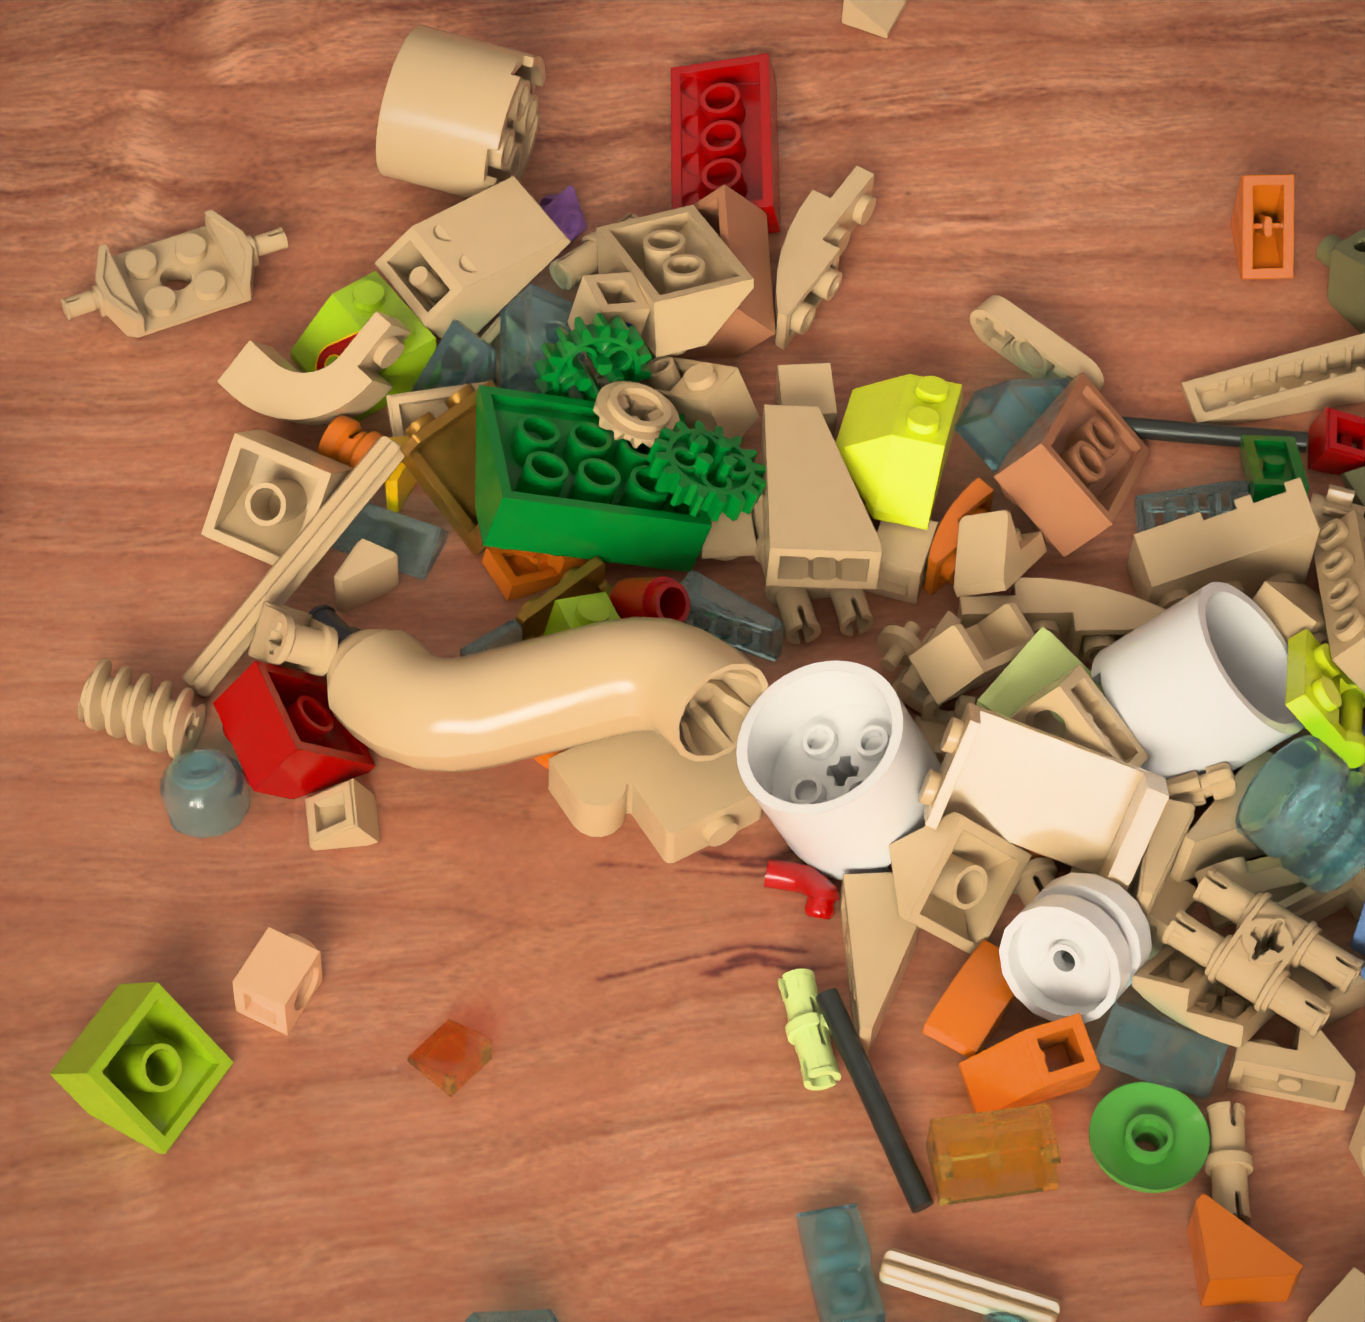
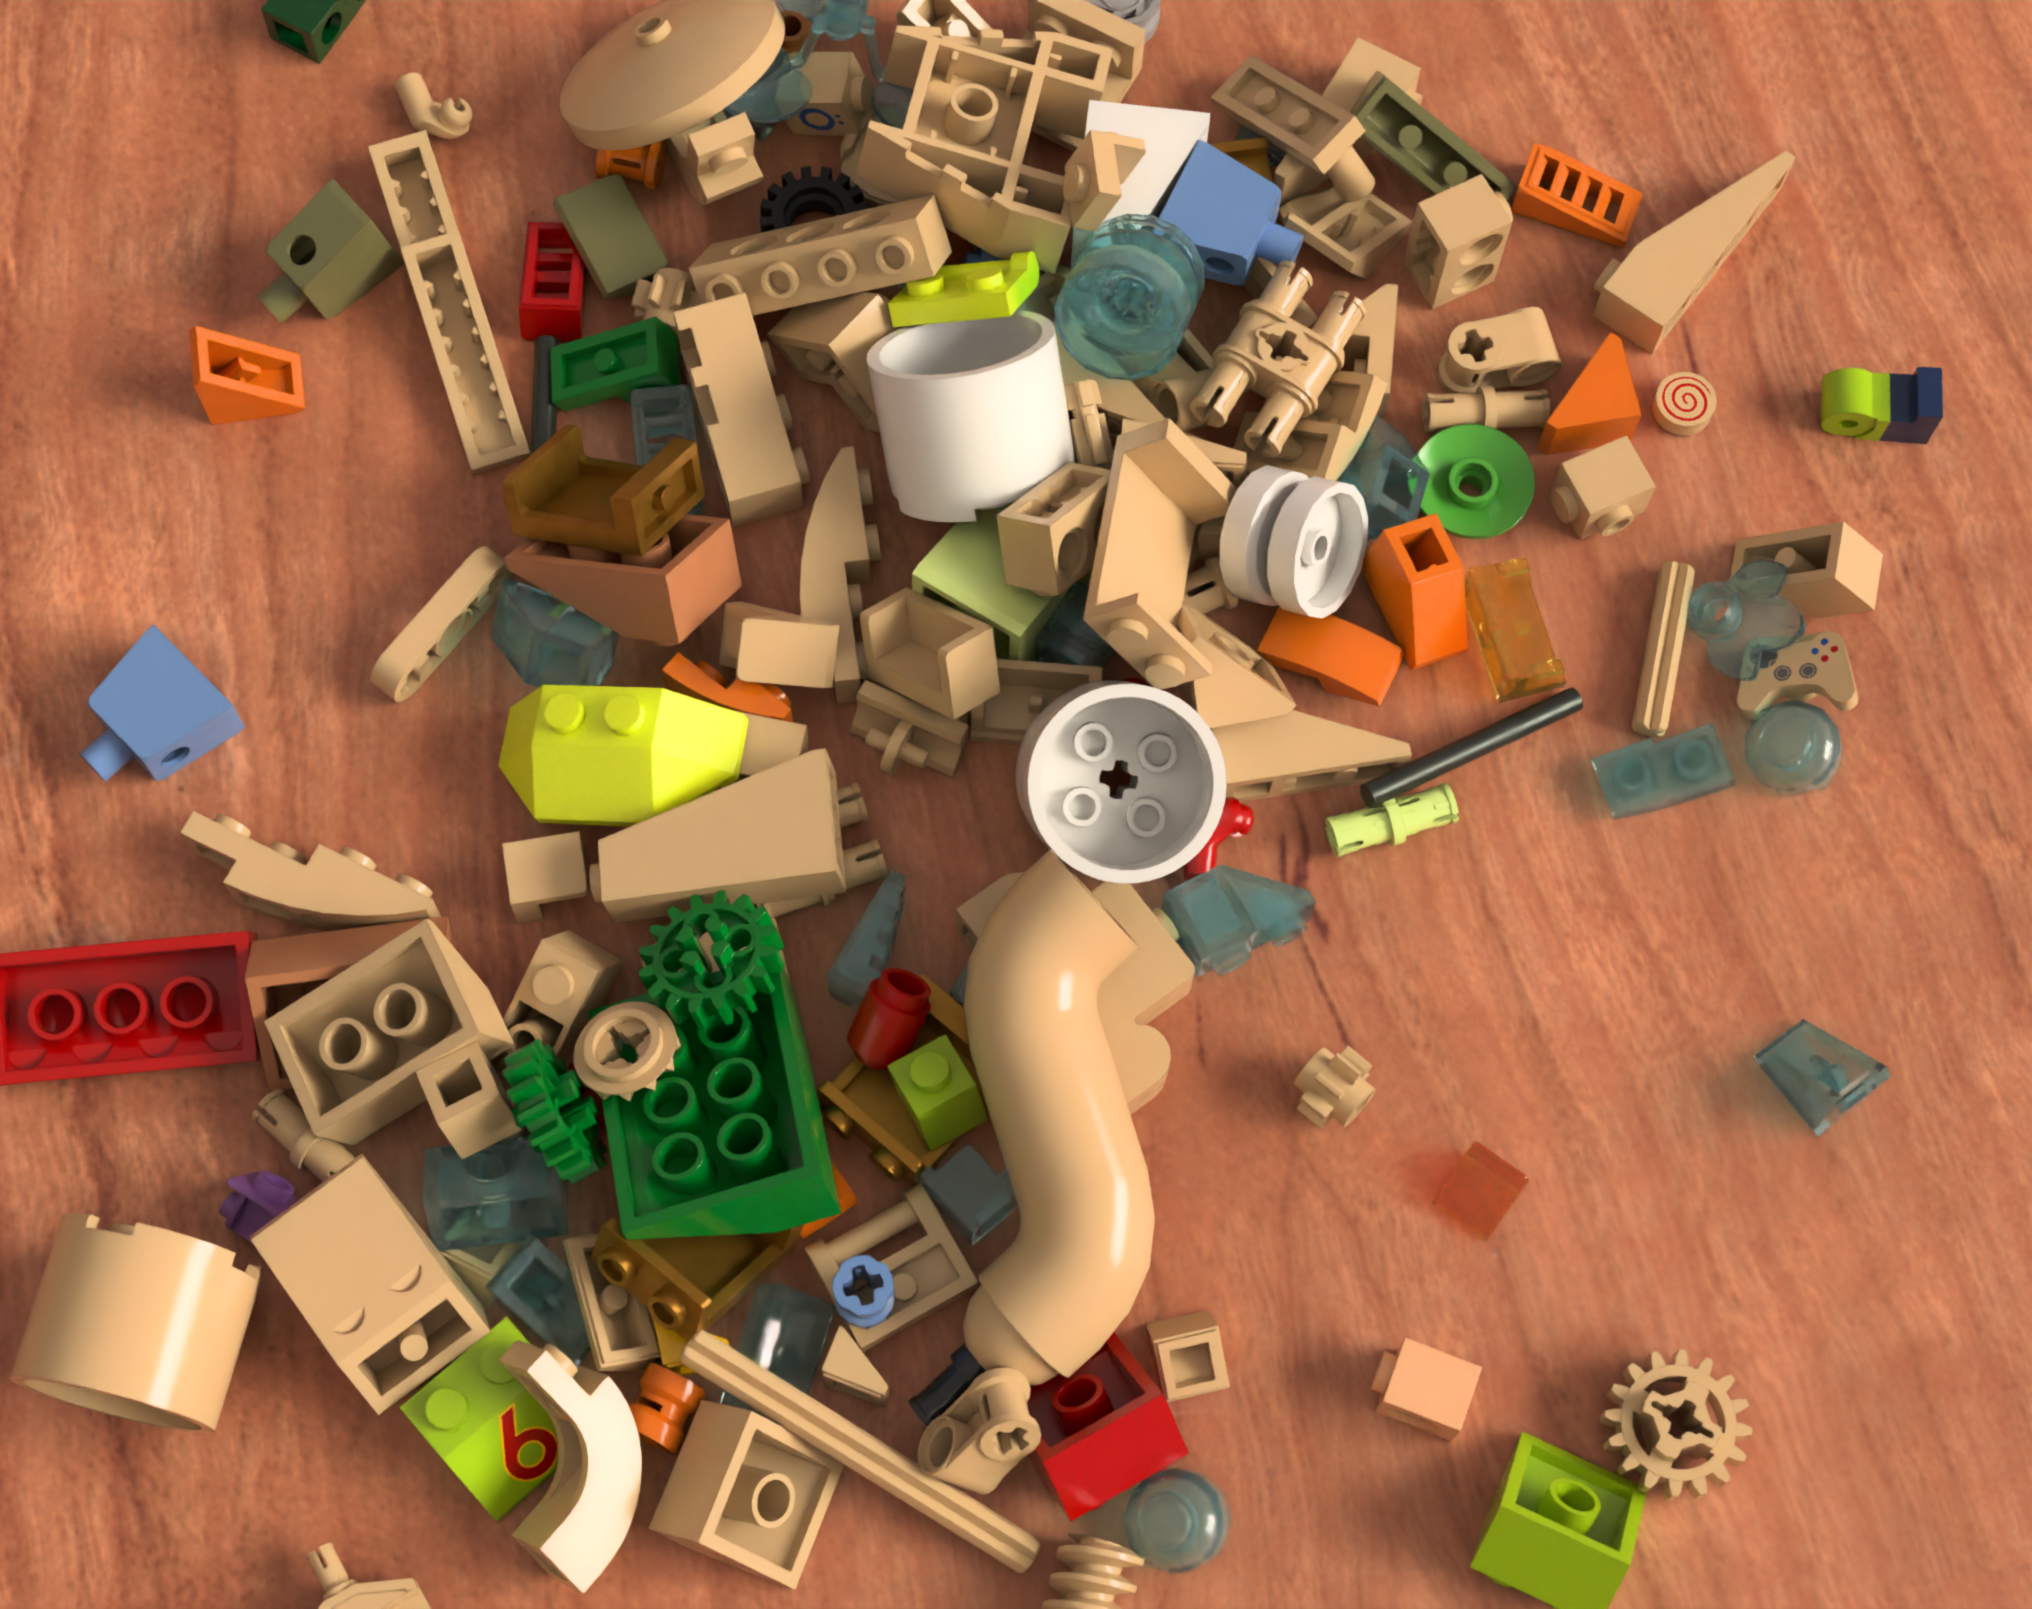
camera: 95 degrees left, 15 degrees up
none -> medium blue torso [79,625,245,782]
none -> pearl gold panel [503,424,705,557]
none -> tan plate [803,1184,979,1352]
none -> medium blue bush [832,1255,895,1328]
none -> clear light blue slope [1161,864,1316,978]
none -> tan gear [1294,1045,1376,1129]
none -> tan piece [1437,307,1562,393]
none -> tan brick [1550,435,1656,540]
none -> tan gear [1600,1349,1753,1501]

